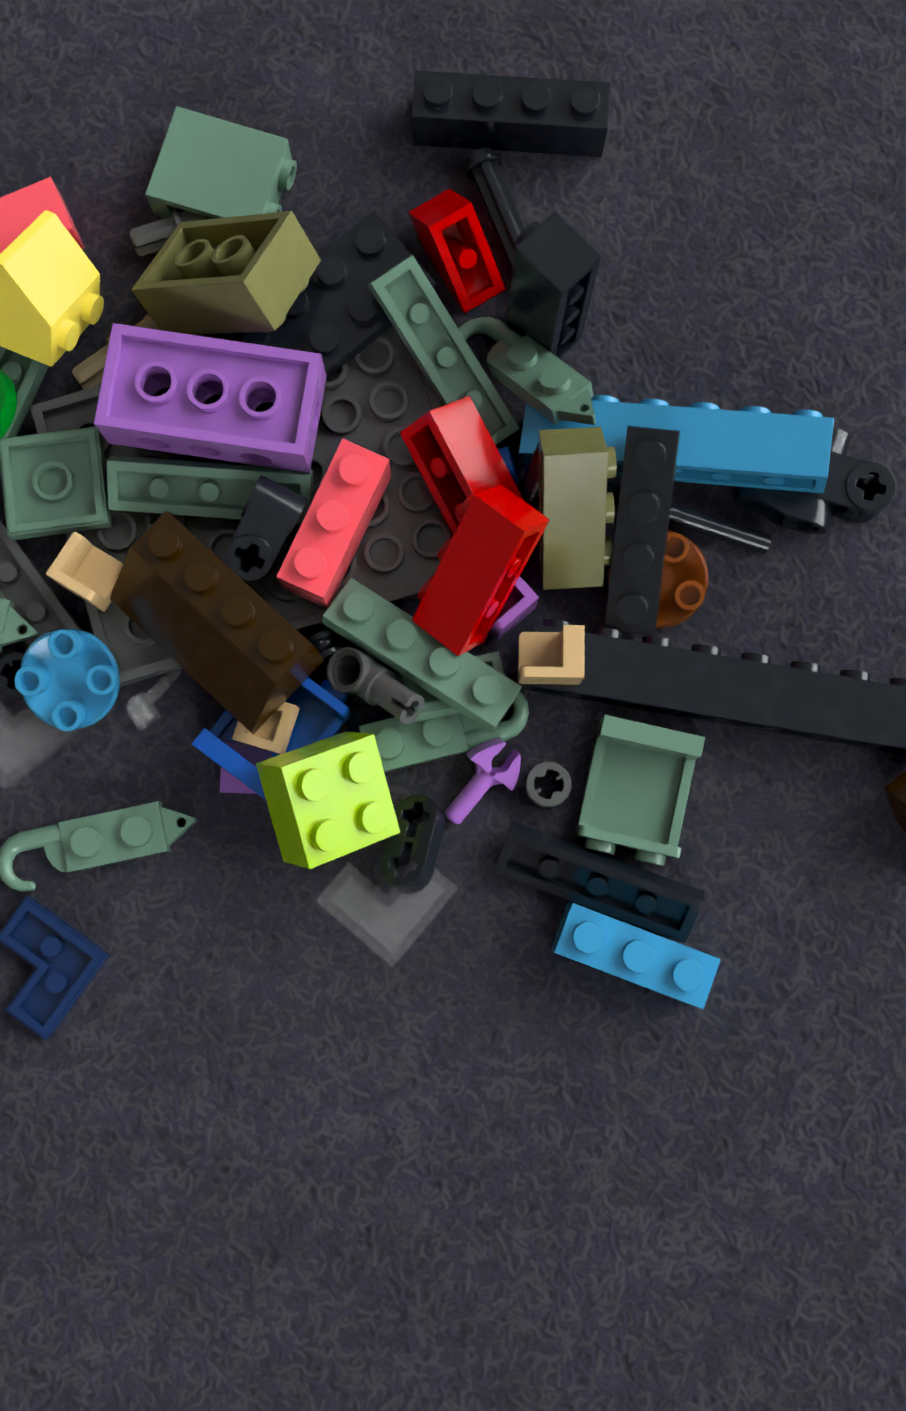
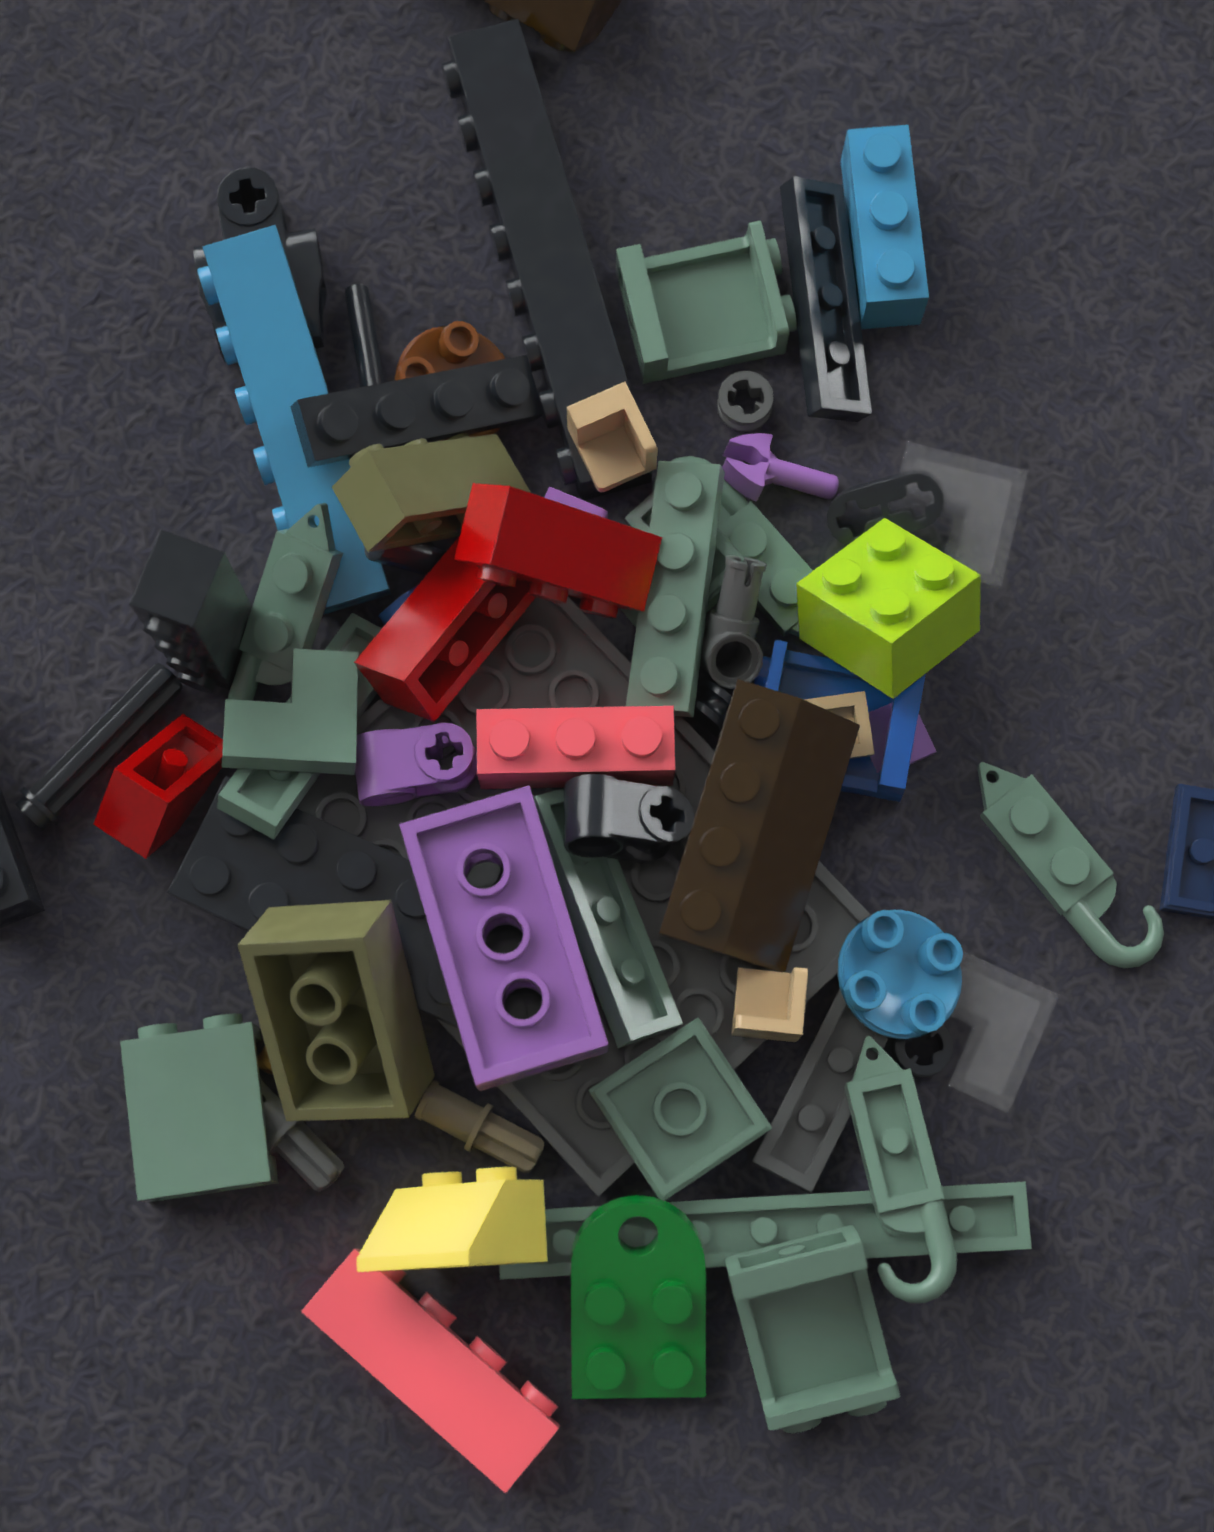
camera: 115 degrees left, 5 degrees down
clear hand [127,669,182,731] -> none
none -> sand green tile [222,648,358,775]
none -> medium lavender piece [355,723,477,806]

